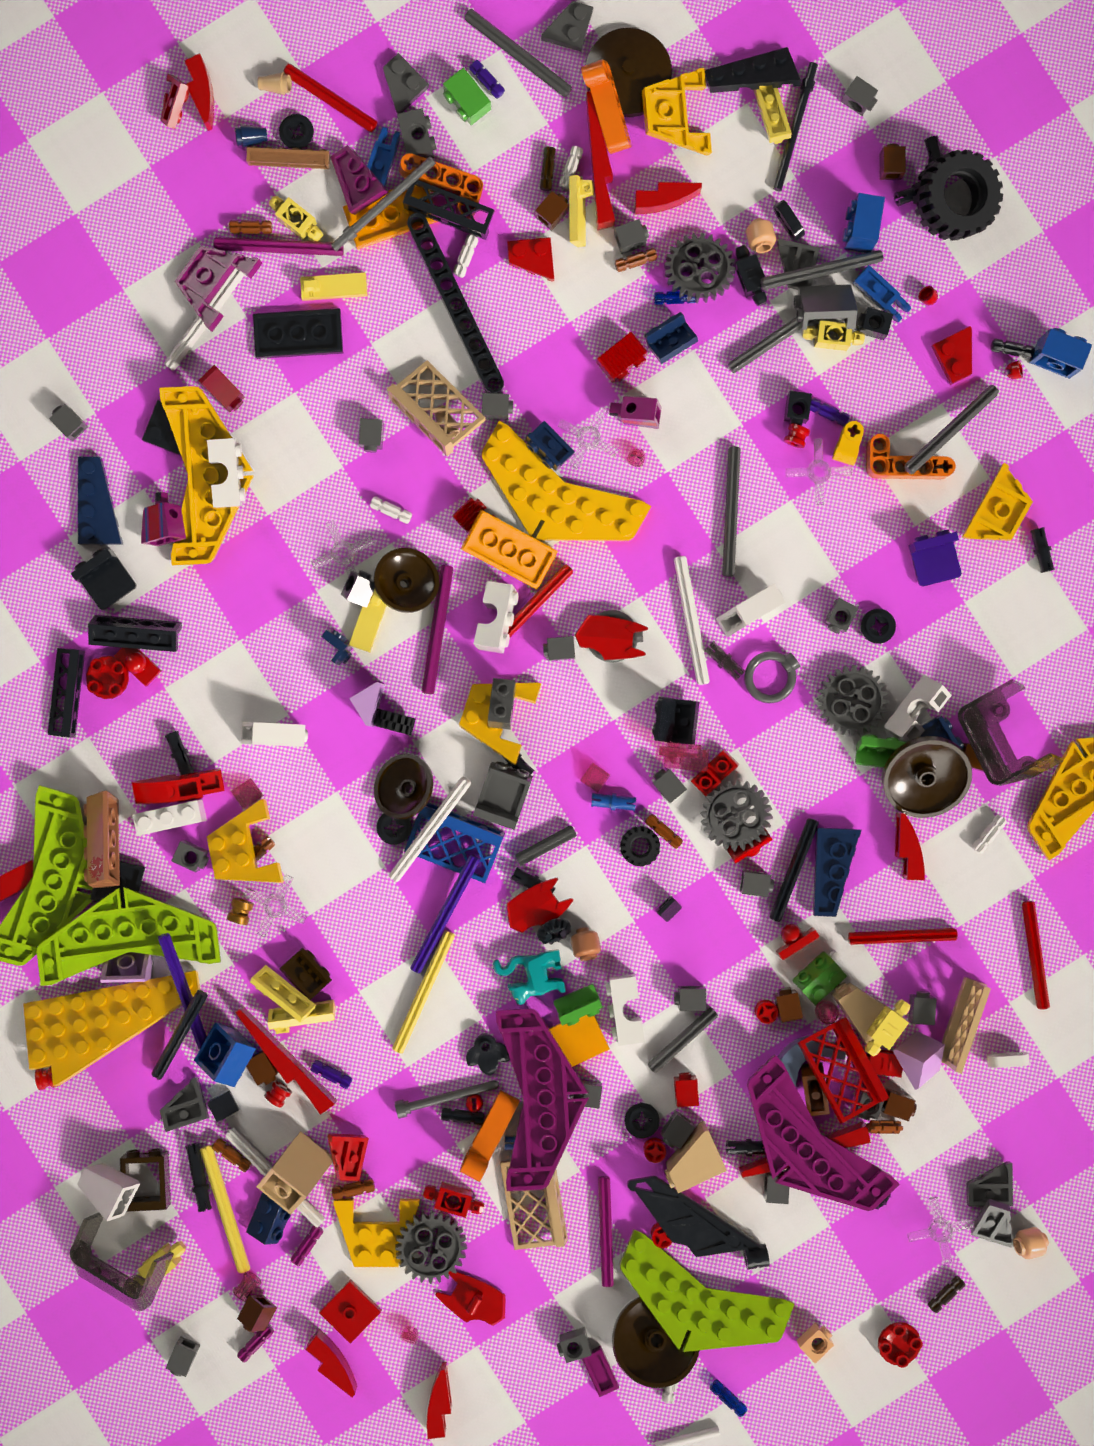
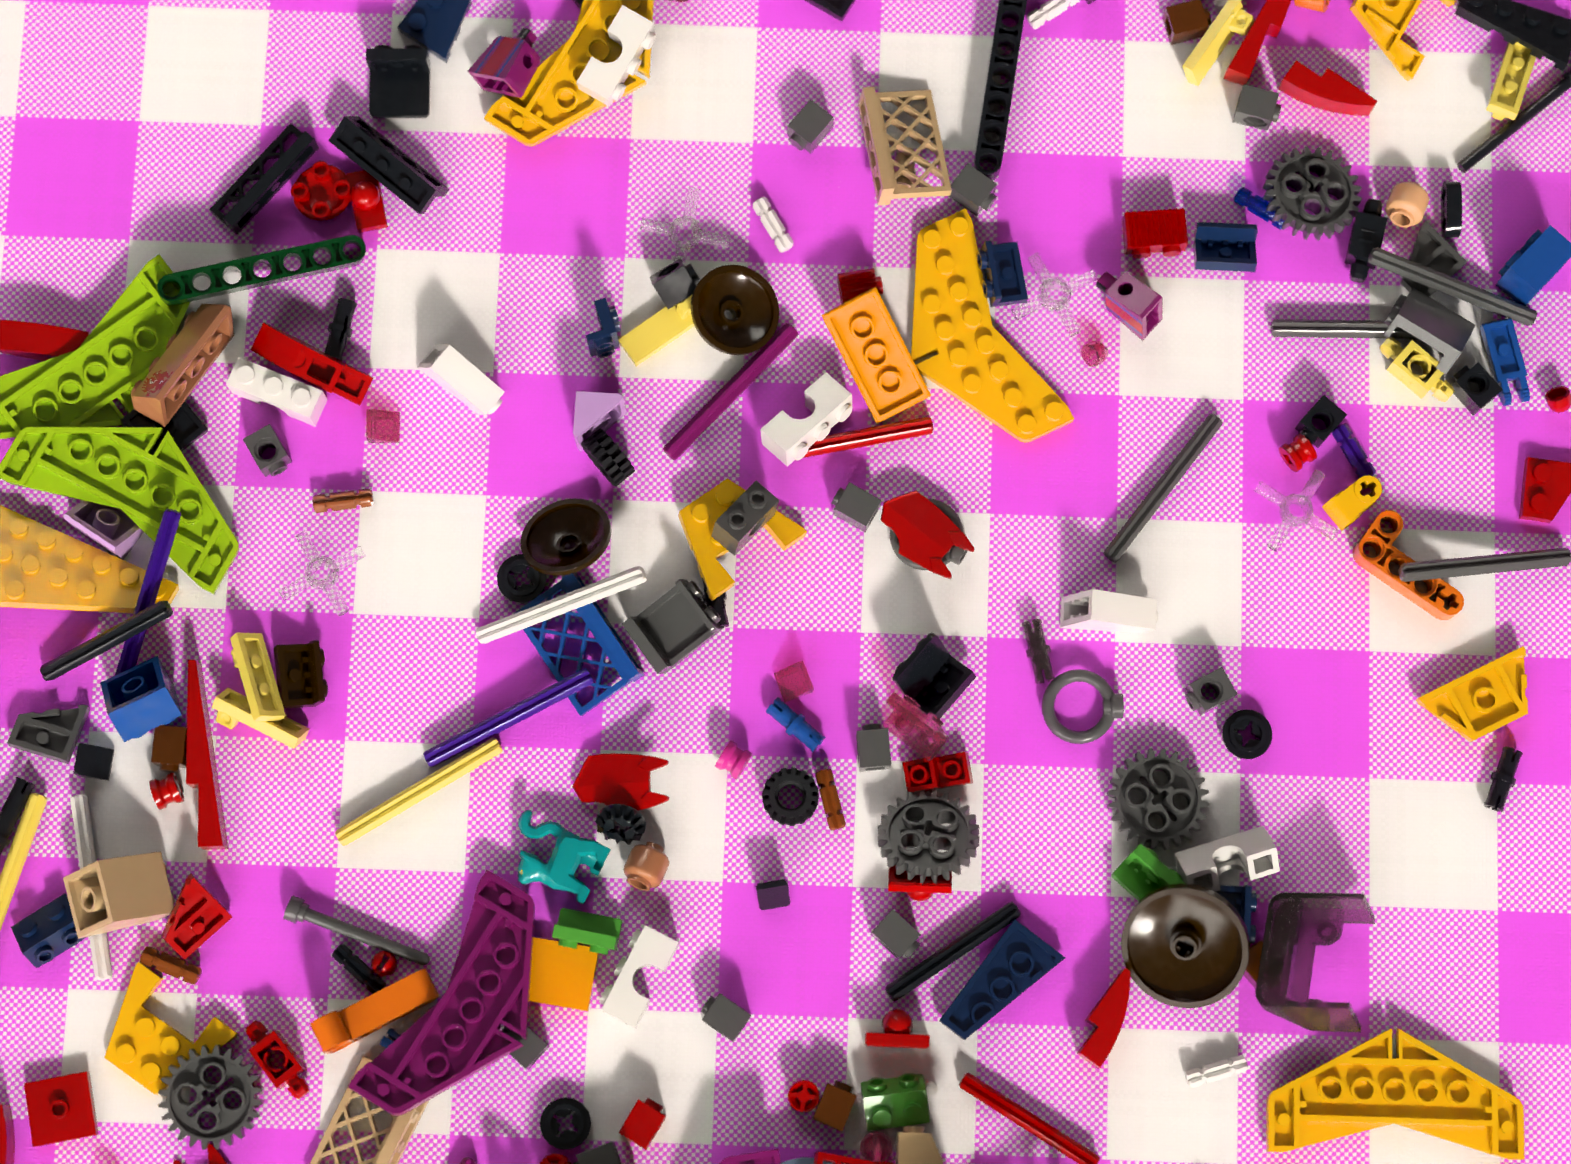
camera: 35 degrees right, 10 degrees down
yellow wing [207,799,284,883] -> none
dark orange axle [212,1138,252,1172] -> none
pearl gold wheel [226,897,254,925] -> none
magenta axle [291,1225,323,1266] -> none
dark purple axle [310,1060,352,1089] -> none
black plate [466,1034,510,1076] -> none
red wing [507,237,554,282] -> none
black pin [511,867,556,893] -> none
dark grey axle [515,826,577,866] -> none
dark orange axle [615,248,657,272] -> none
dark grey axle [648,1007,718,1073] -> none
white axle [674,556,710,685] -> none
dark purple bracket [908,529,962,587] -> none
none -> dark green beam [157,235,366,305]
none -> dark pink wheel [715,741,752,780]

